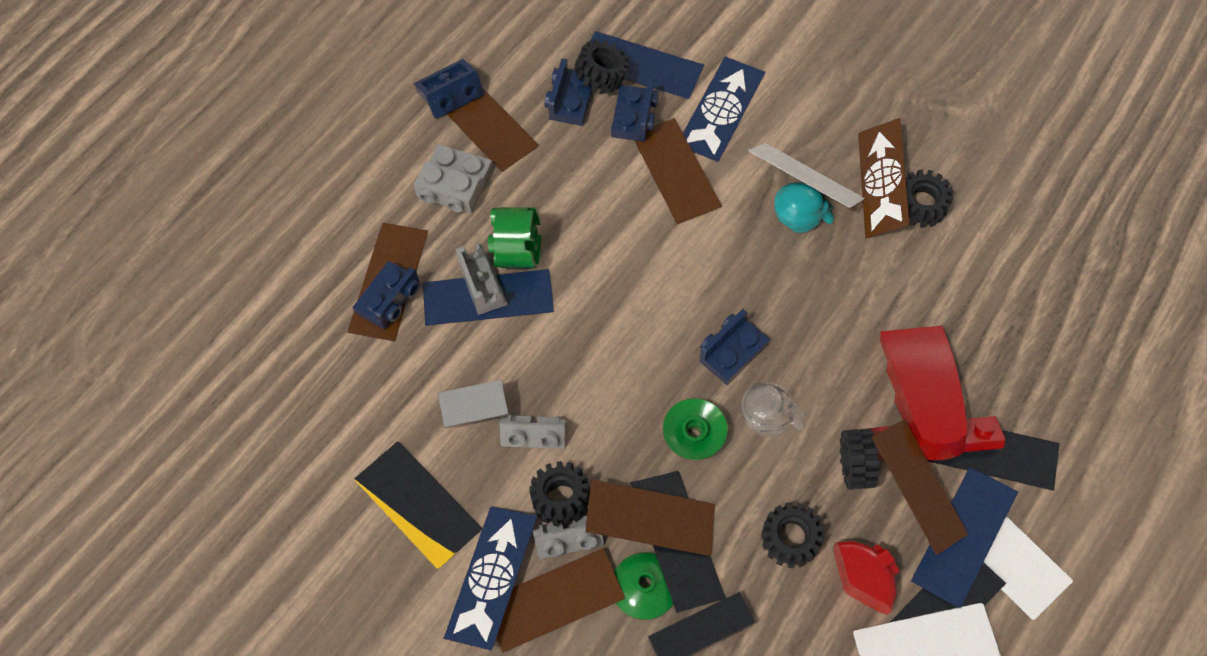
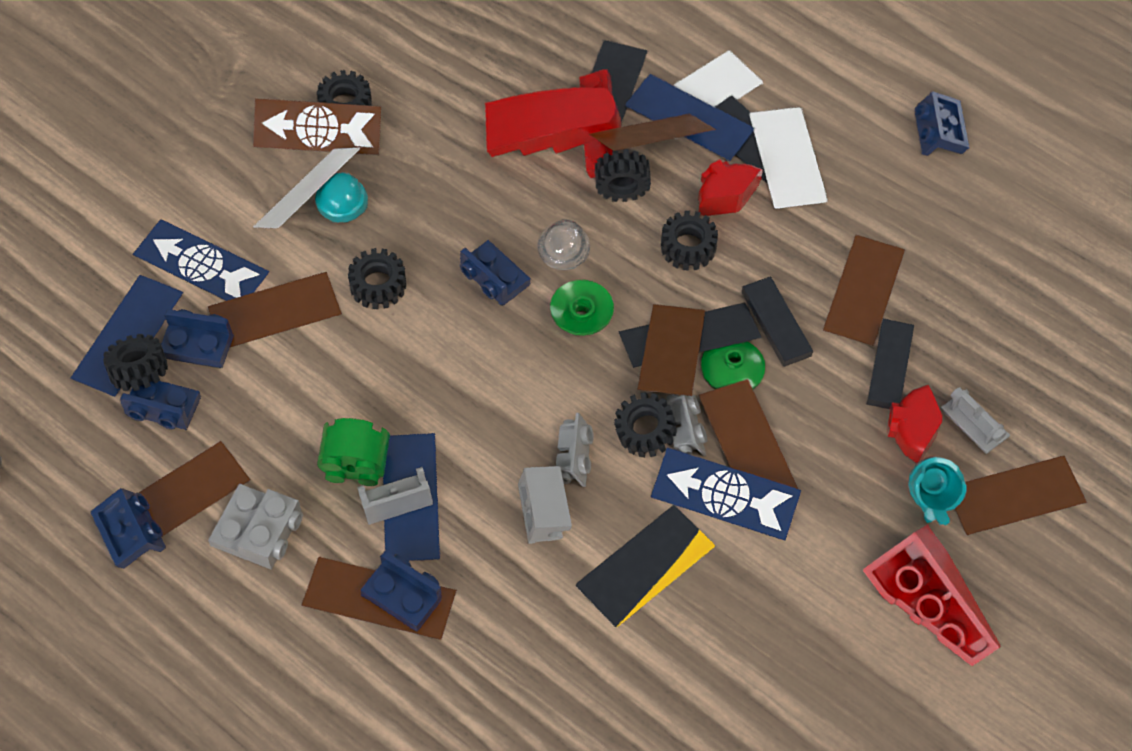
camera: 90 degrees left, 5 degrees down
none -> black tyre [348,248,407,309]

